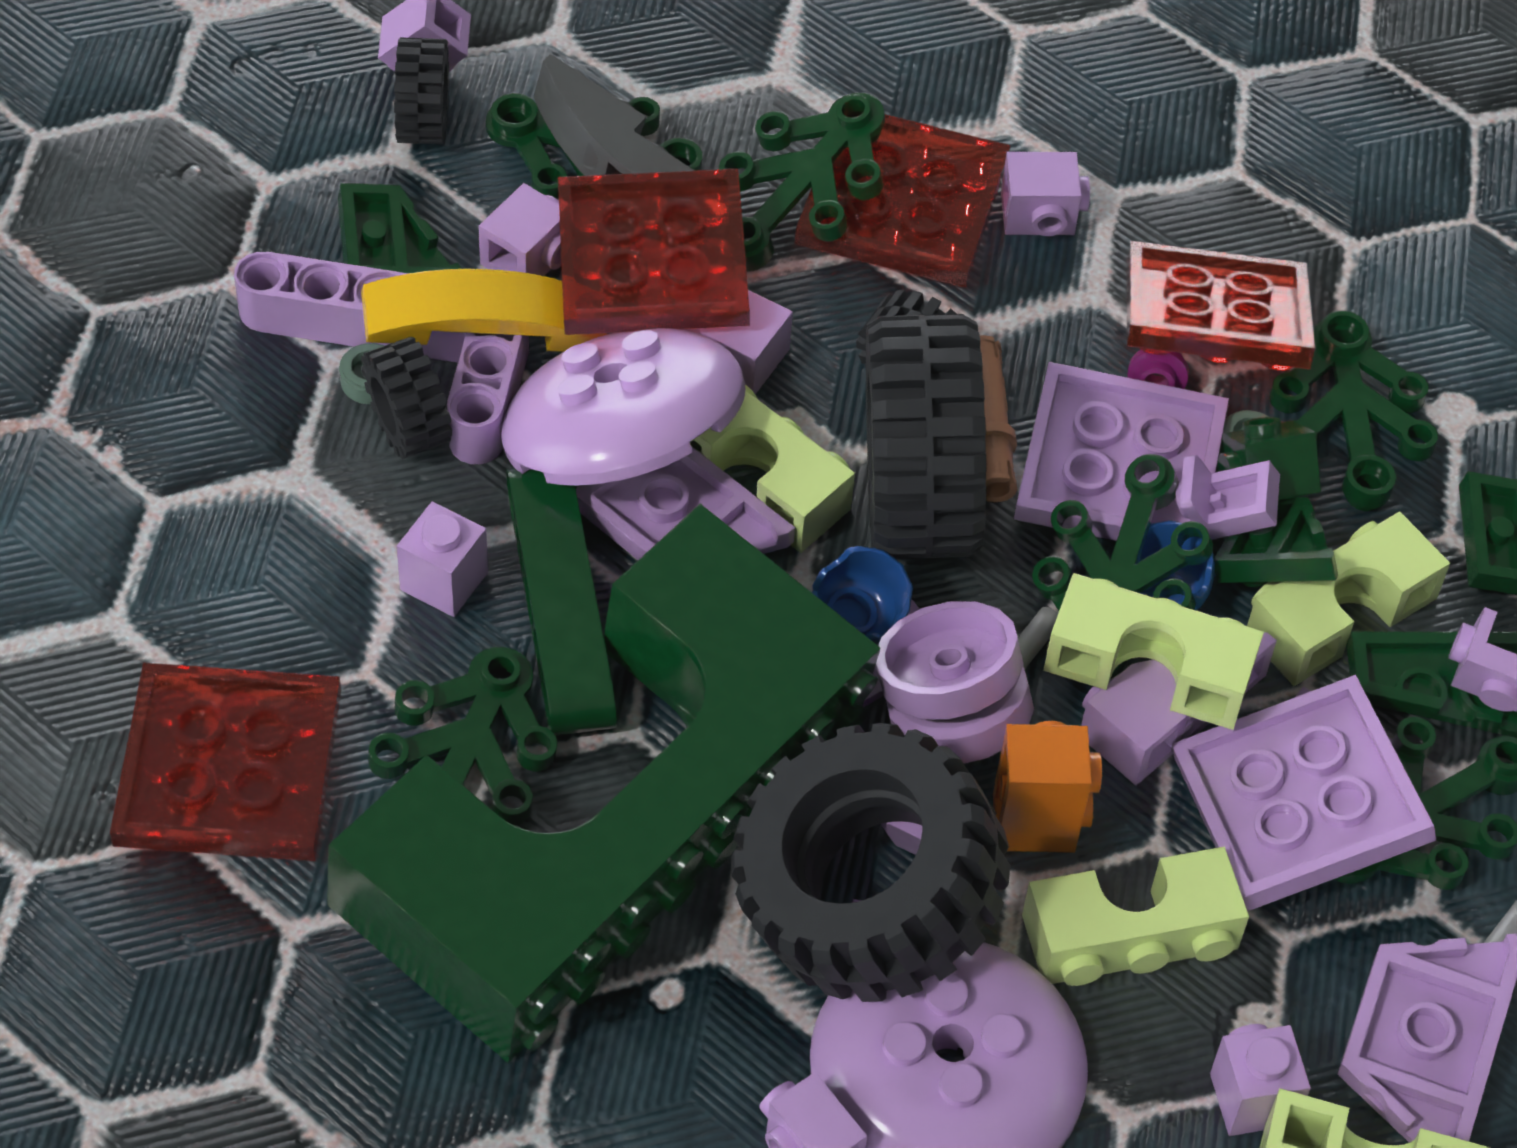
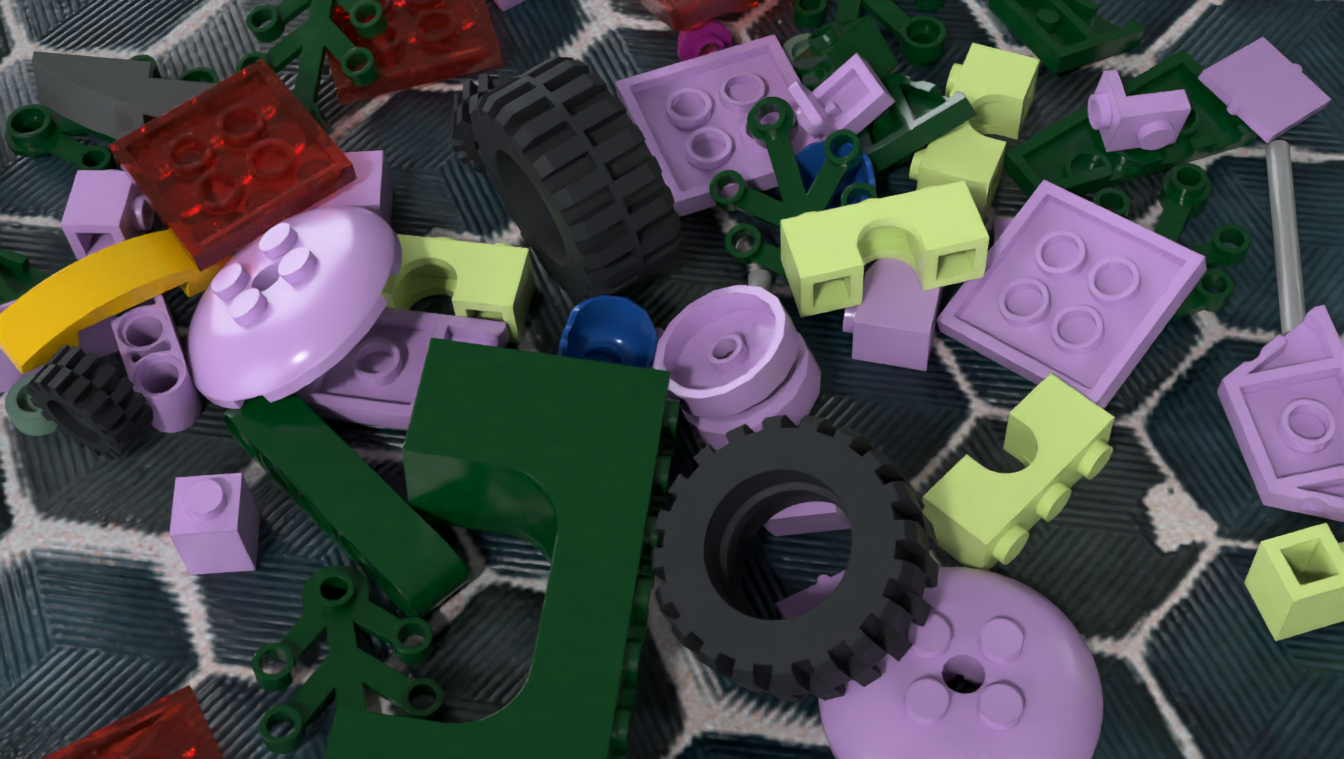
camera: 25 degrees left, 0 degrees up
orange brick [993,721,1102,853] -> none
lavender brick [1210,1024,1311,1136] -> none

